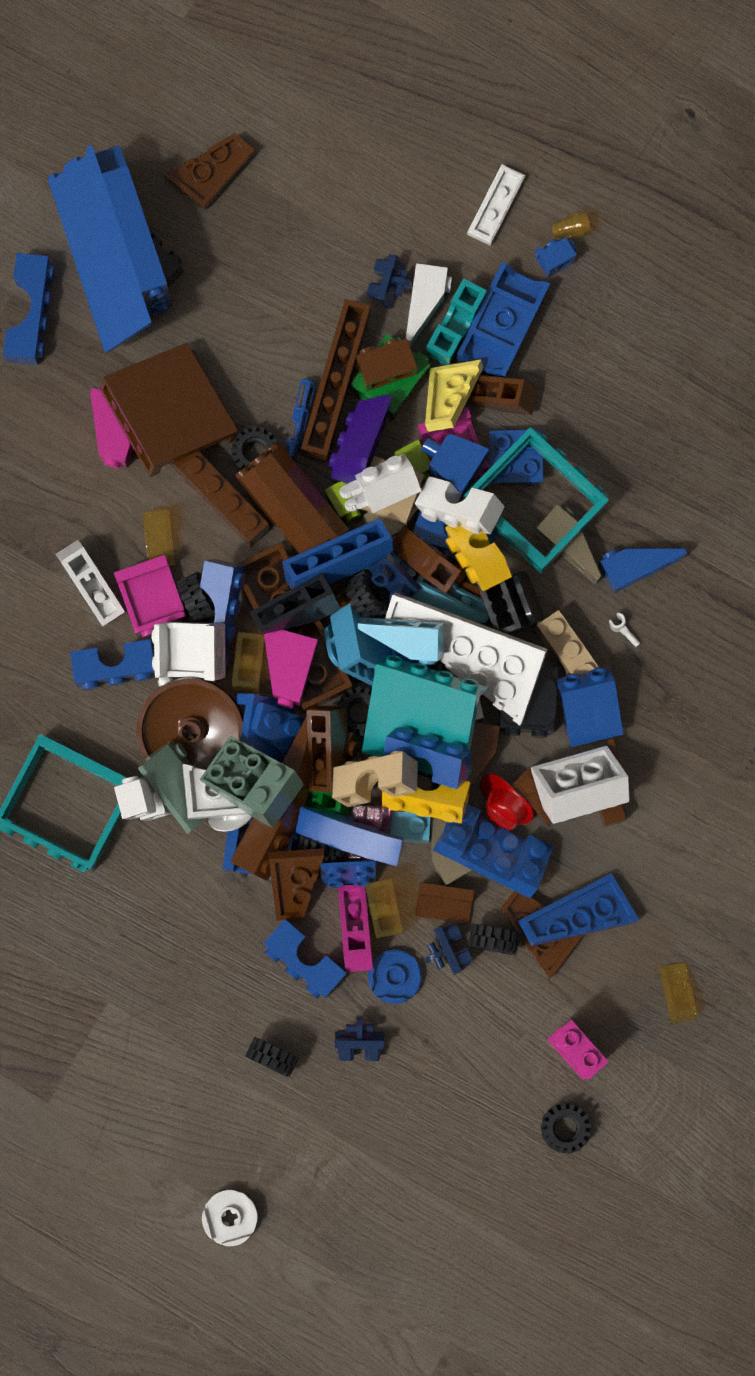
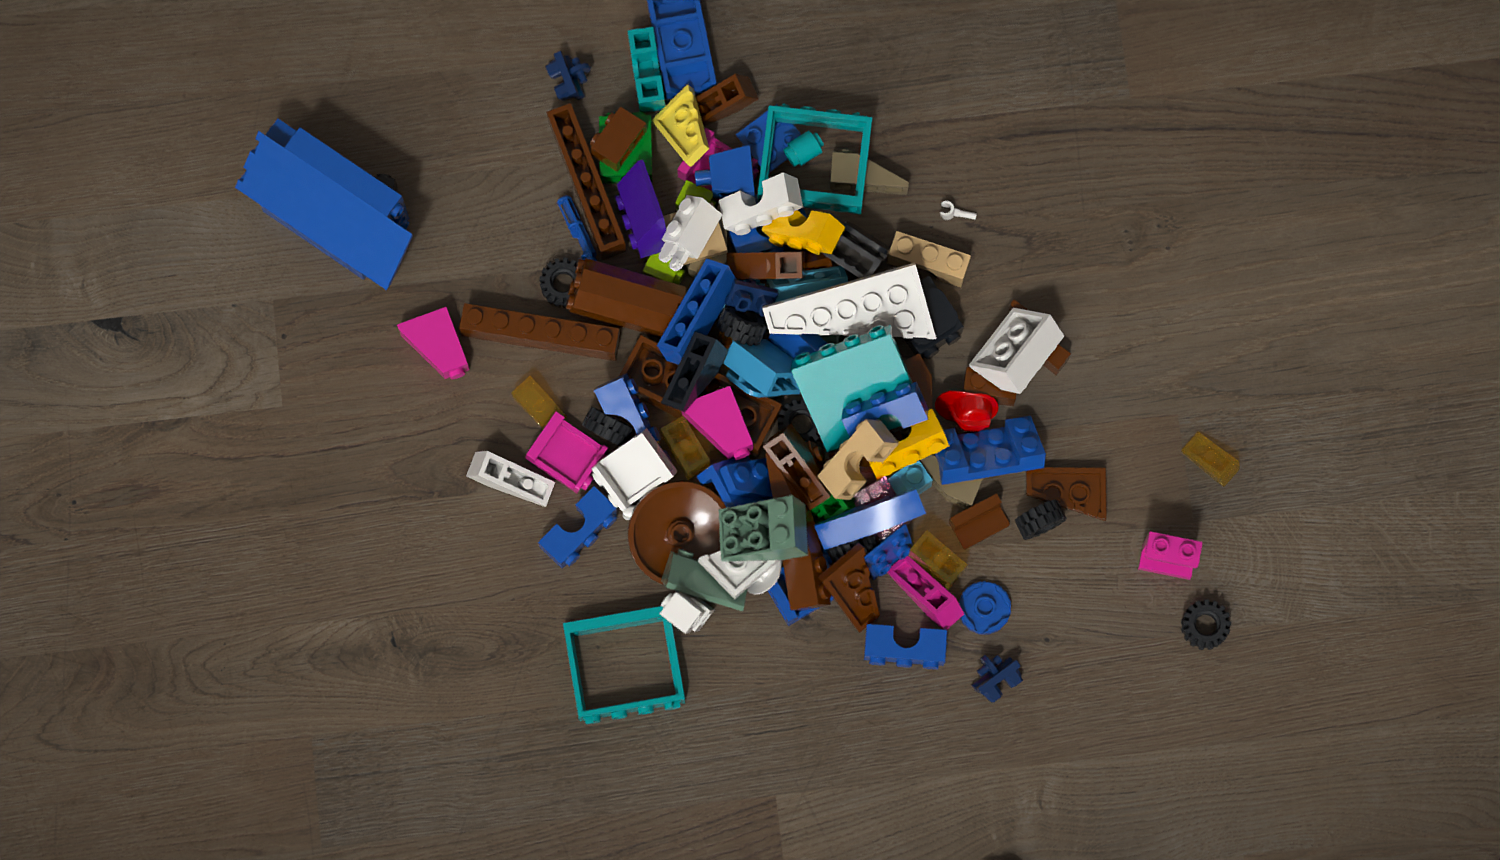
camera: 35 degrees left, 5 degrees down
blue arch [3,253,54,365] -> none
reddish brown panel [99,343,238,477] -> none
reddish brown wing [164,133,255,210] -> none
black tyre [245,1037,299,1078] -> none
medium azure slope [358,617,444,664] -> none
white slope [406,263,452,347] -> none
dark blue hips [424,925,473,975] -> none
blue wing [518,873,639,946] -> none
blue panel [557,667,623,747] -> none
blue slope [599,548,687,594] -> none
none -> teal brick [783,131,824,167]

